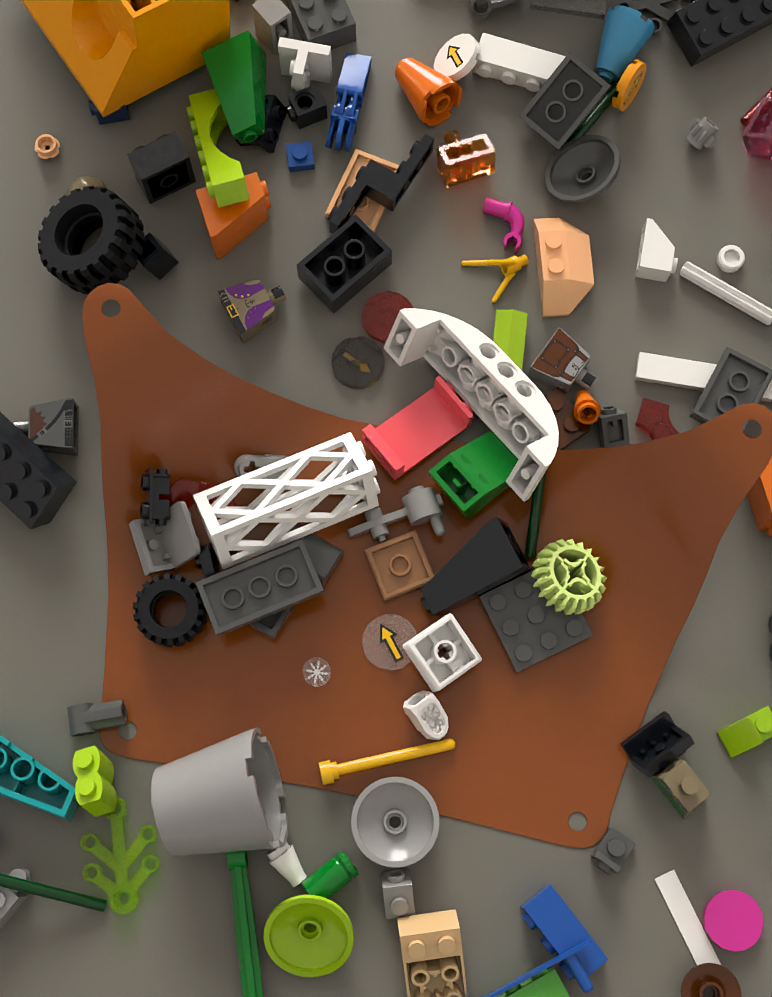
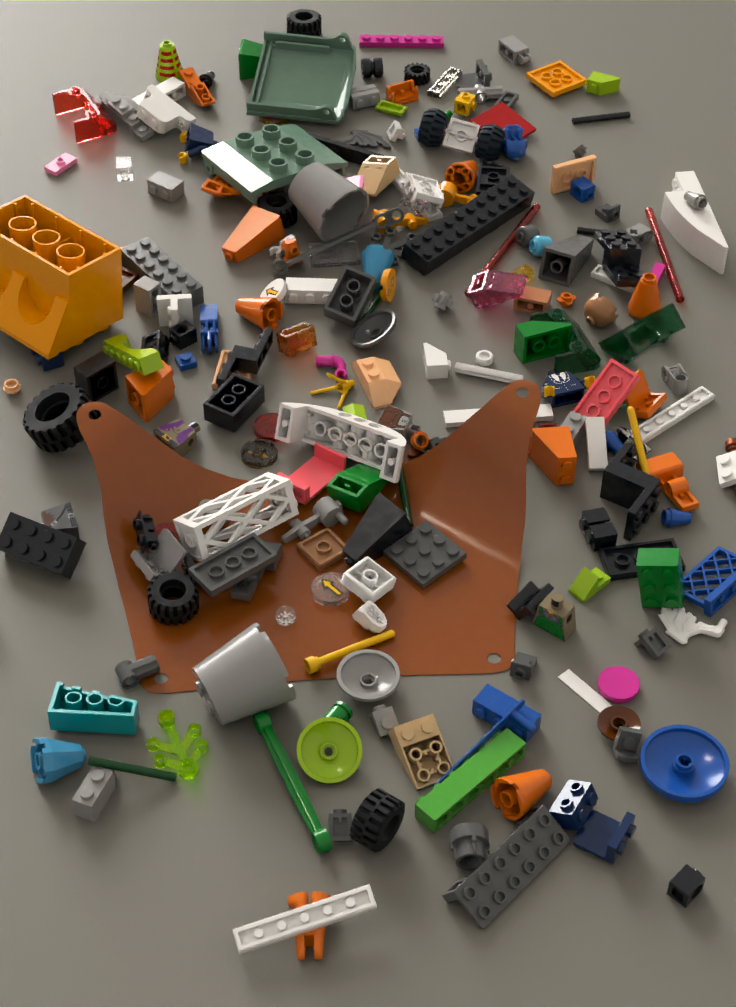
camera: 15 degrees left, 30 degrees down
lime brick [73,745,117,817] -> none
green slope [202,30,266,144] -> none
white cone [267,841,307,887] -> none
yellowish green gear [531,539,607,615] -> none

